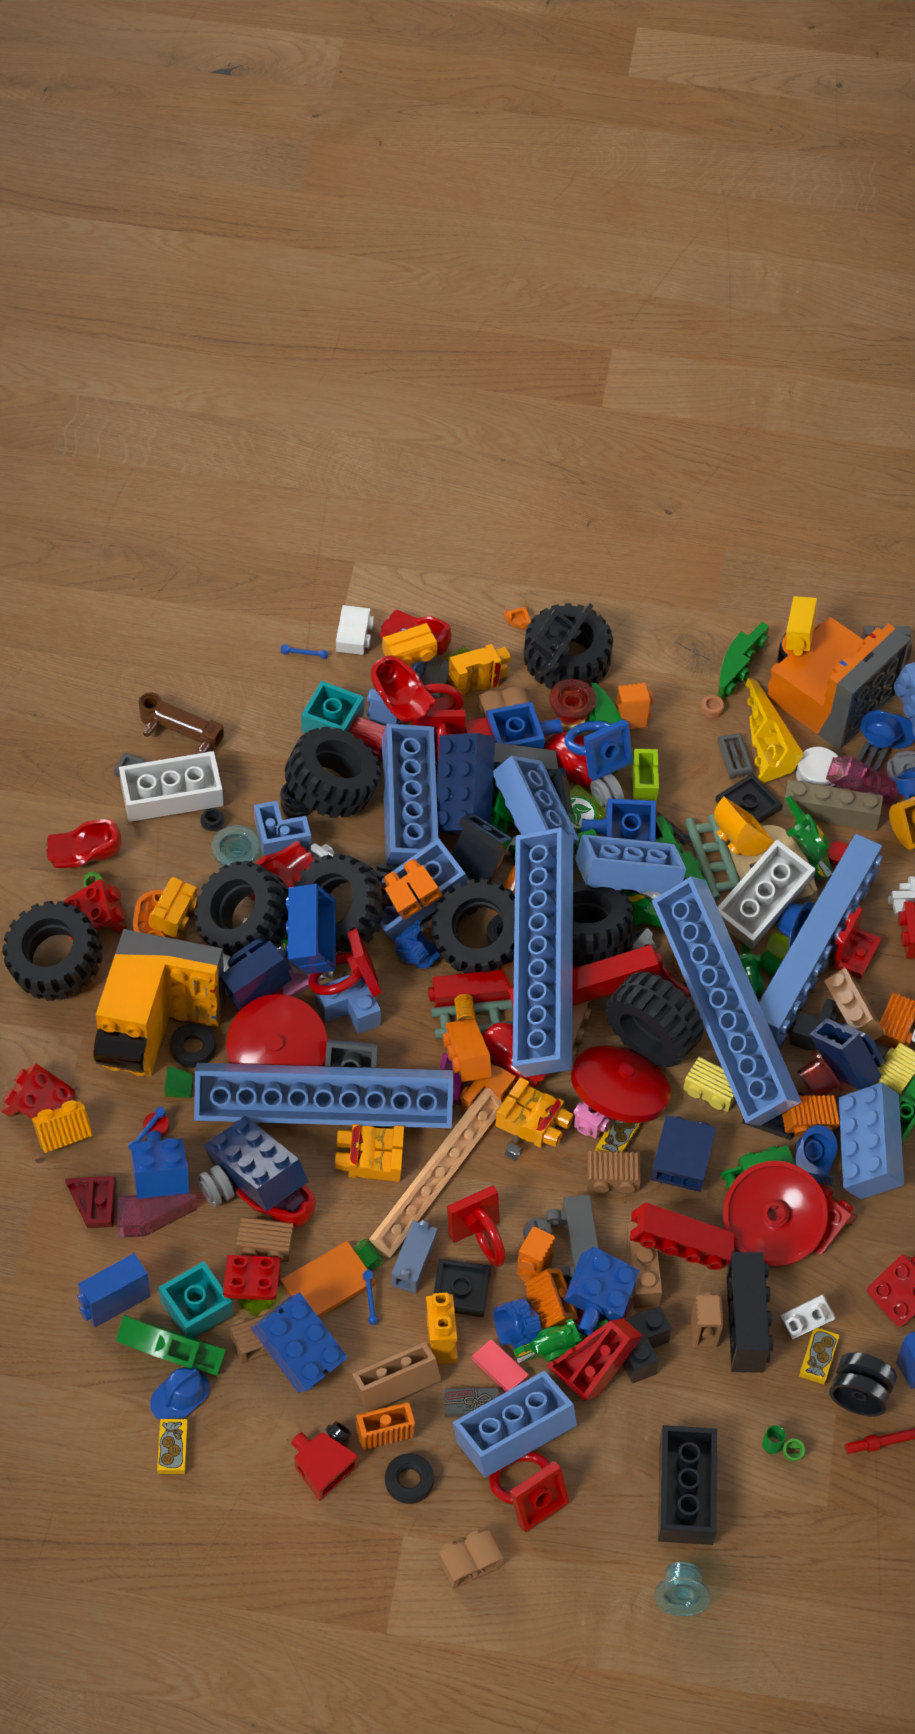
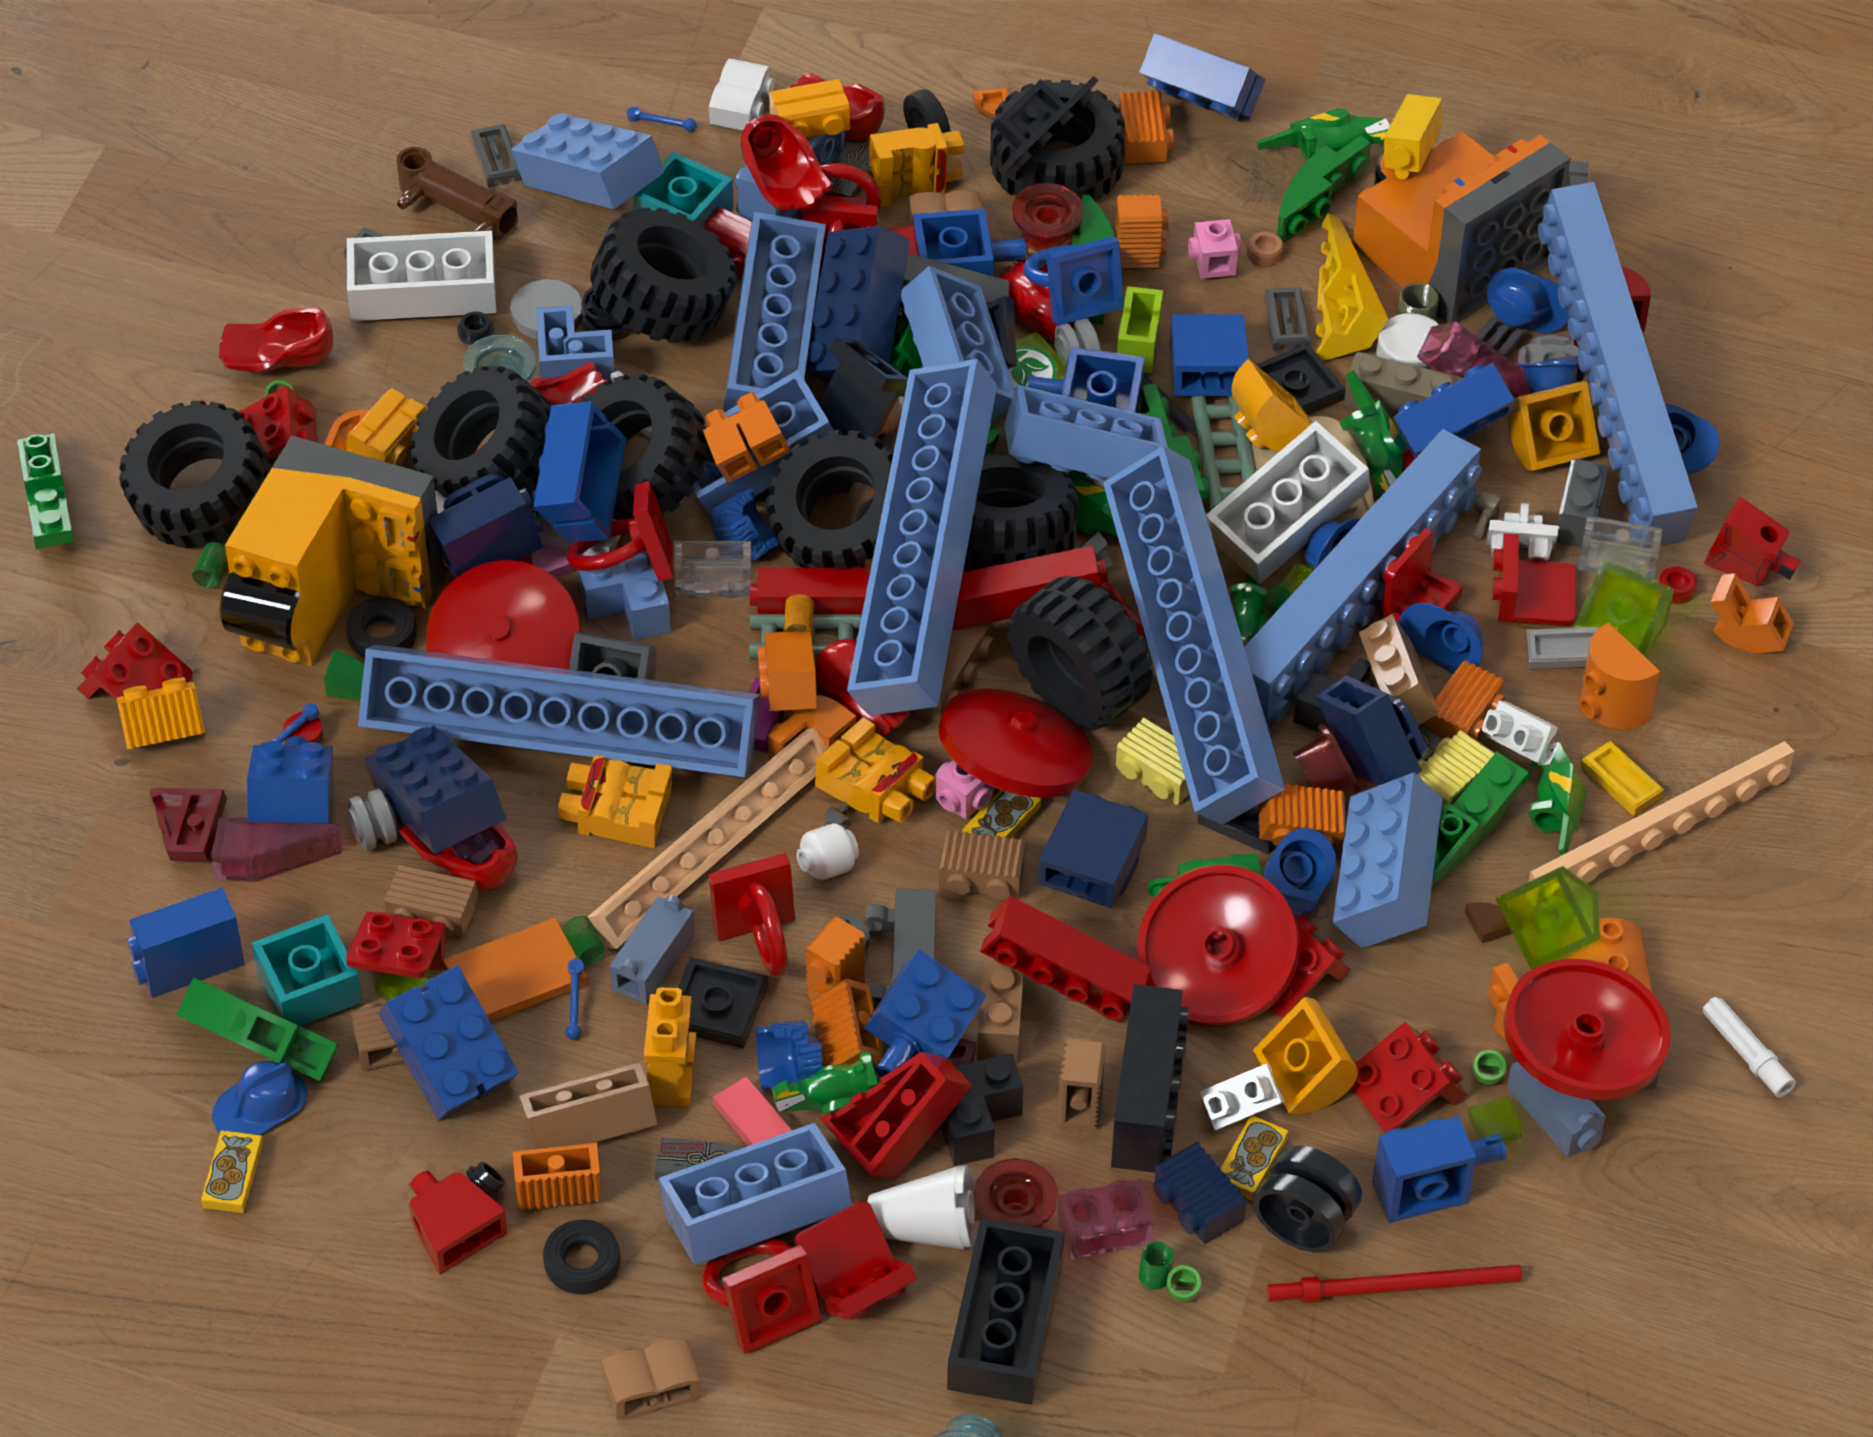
camera: 10 degrees right, 5 degrees down
none -> green piece [192,542,228,588]
none -> dark grey tile [471,124,522,187]
none -> light grey tile [510,279,583,339]
none -> medium blue brick [511,113,665,210]
none -> clear brick [674,541,751,599]
none -> red bracket [795,1200,917,1320]
none -> white head [797,823,859,881]
none -> white cone [868,1165,980,1250]
none -> black tyre [903,89,951,133]
none -> clear red piece [974,1158,1058,1228]
none -> clear pink brick [1058,1179,1154,1260]
none -> orange brick [1118,90,1174,164]
none -> piece [1139,33,1265,121]
none -> dark blue brick [1153,1142,1247,1244]
none -> blue brick [1170,314,1249,396]
none -> bright pink brick [1188,219,1242,279]
none -> light orange brick [1253,997,1358,1114]
none -> green animal [1257,108,1390,162]
none -> blue brick [1394,363,1516,459]
none -> olive piece [1397,283,1439,321]
none -> blue piece [1399,603,1485,674]
none -> dark tan hand [1473,489,1500,541]

